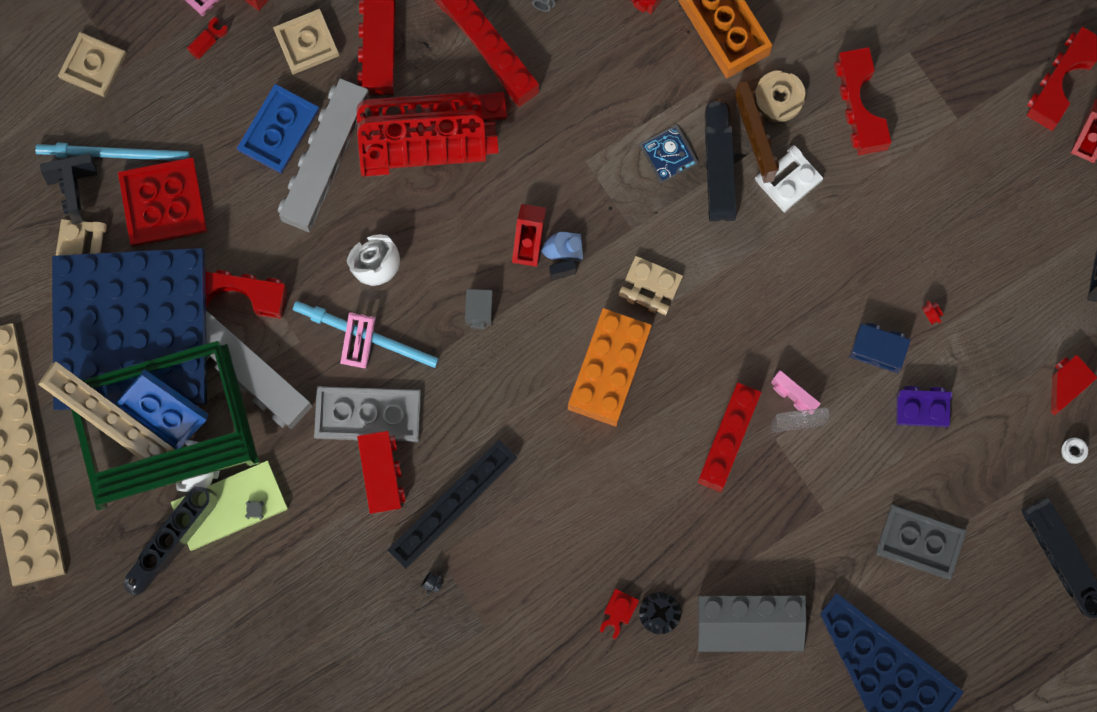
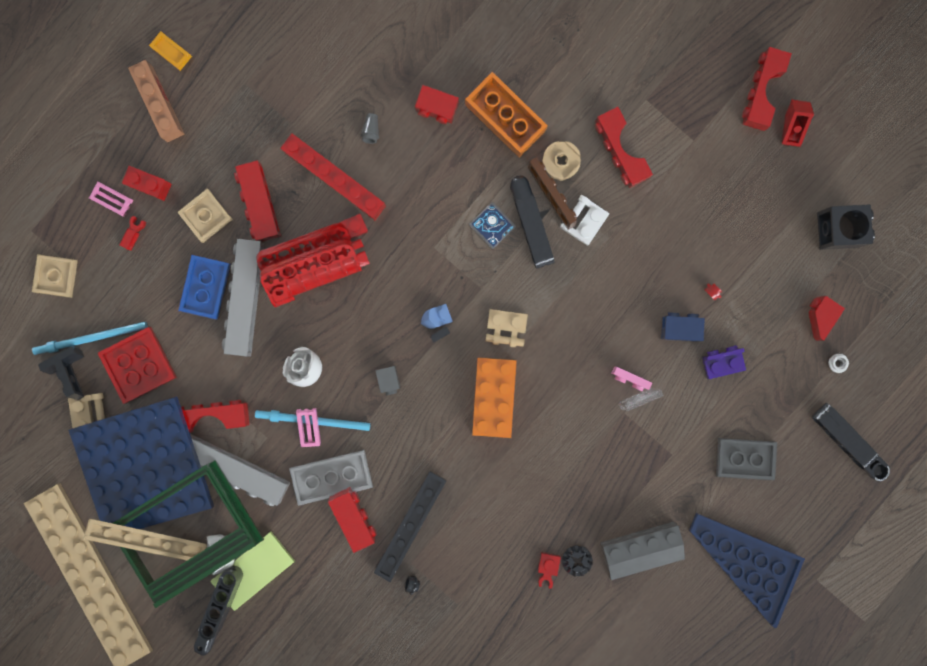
camera: 15 degrees left, 10 degrees up
blue plate [114,369,209,450] -> none
dark grey piece [245,500,265,520] -> none
red slope [512,204,546,267] -> none
red brick [697,382,762,492] -> none

